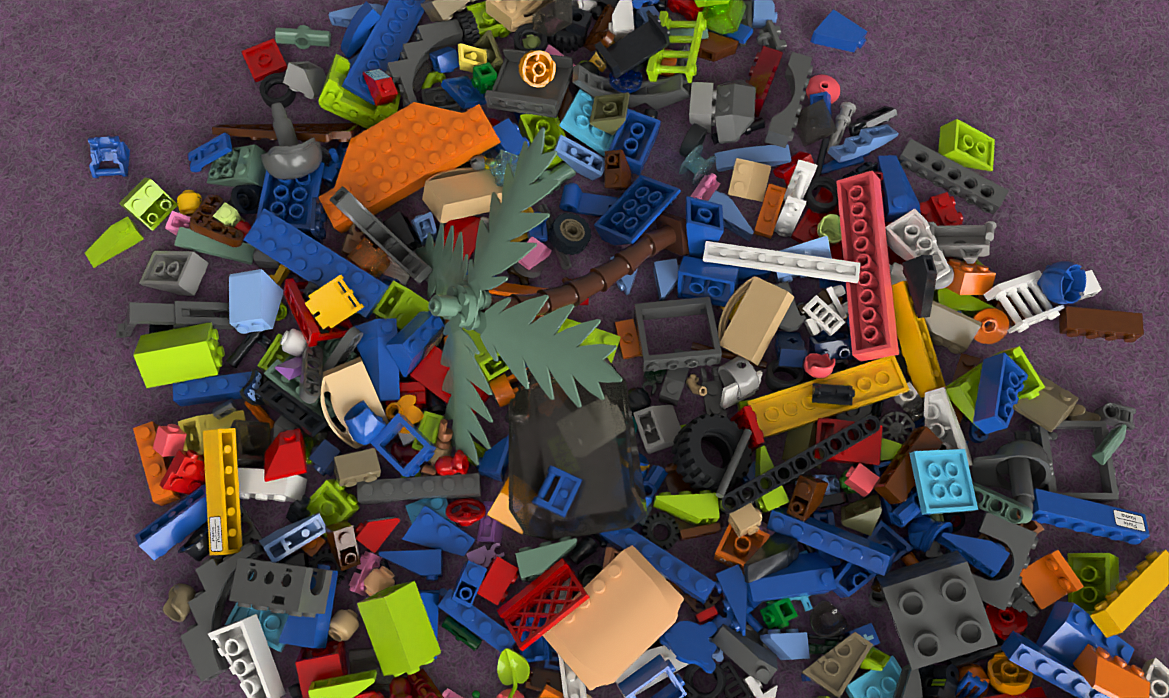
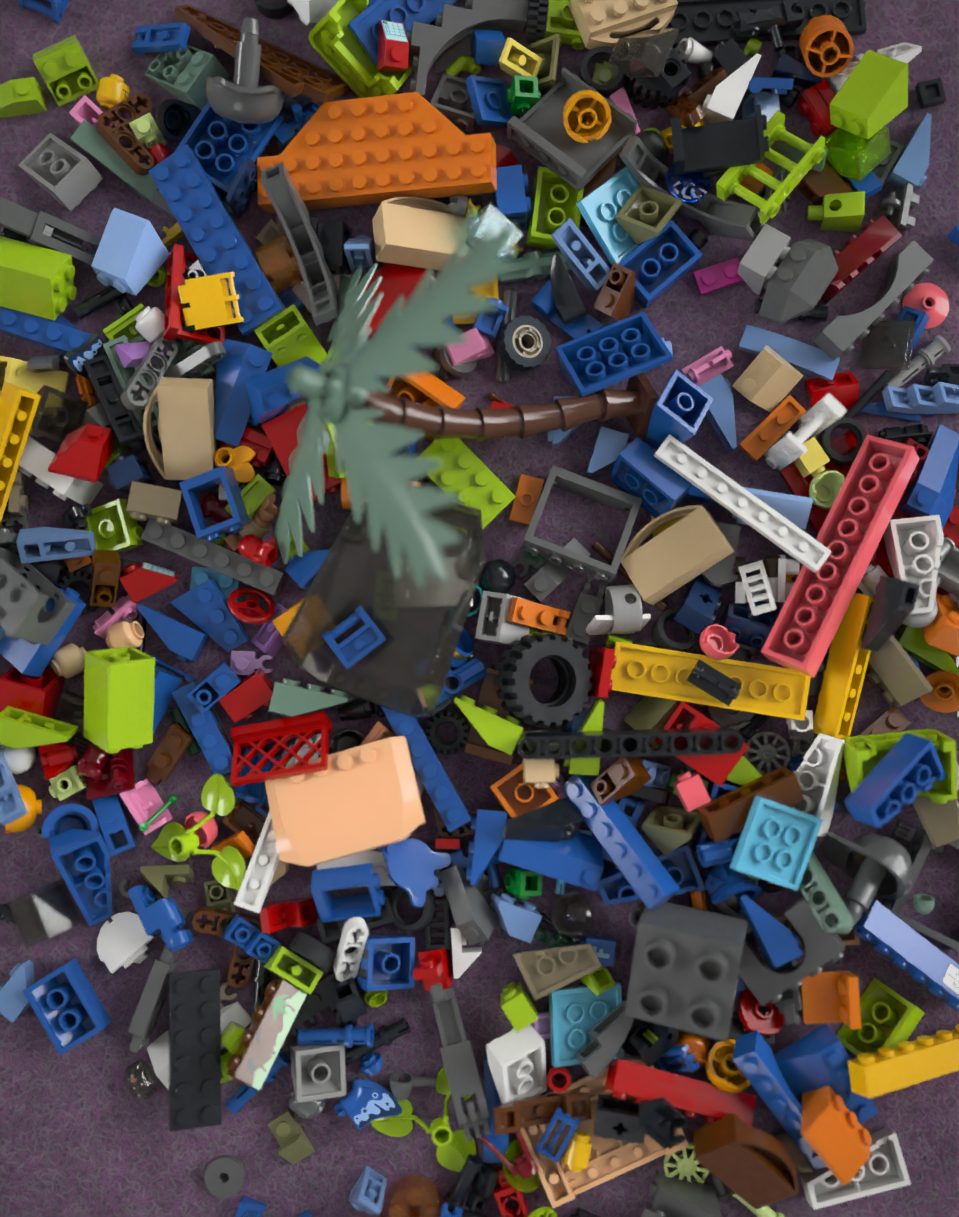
camera: 30 degrees right, 15 degrees up
blue piece [344,400,386,445] -> none
black tyre [679,123,707,160] -> none
clear light blue piece [679,145,716,185] -> none
tan arm [686,374,707,396] -> none
dark grey bar [715,429,752,498] -> none
none -> dark tan plate [8,472,28,516]
none -> reddish brown hinge [145,723,195,786]
none -> orange plate [507,597,571,635]
none -> black piece [551,253,587,327]
none -> dark pink plate [692,257,744,296]
none -> light yellow brick [793,437,830,477]
none -> lime torso [807,191,865,232]
none -> sand green hinge [913,894,935,915]

